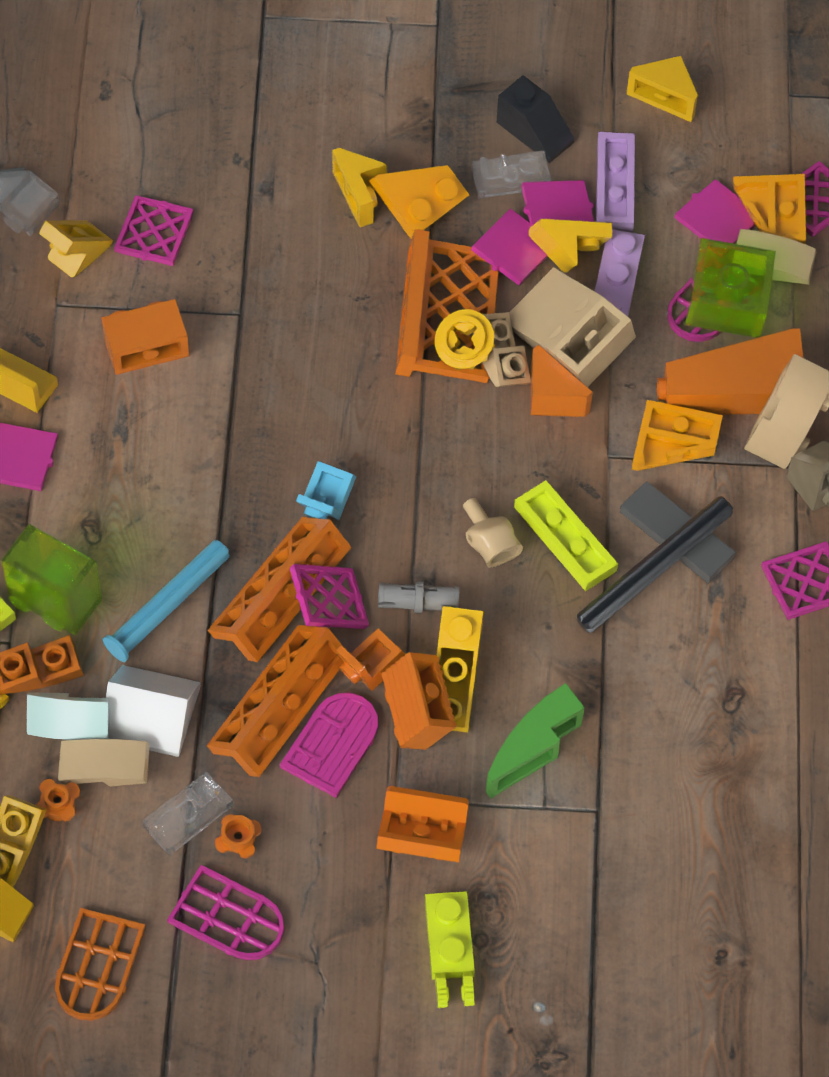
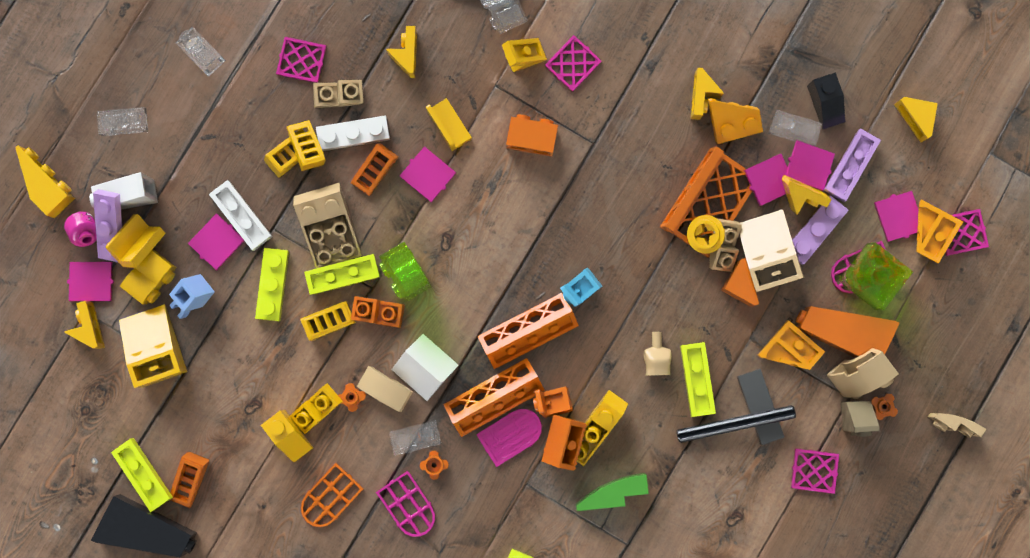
camera: 30 degrees right, 25 degrees up
light aqua slope [27,693,109,740] -> none
medium azure axle [103,540,229,662] -> none
dark pink window [290,564,369,629] -> none
orange bracket [376,786,469,863] -> none
light grey pin [378,581,459,613] -> none
tan slope [732,229,817,284] -> none

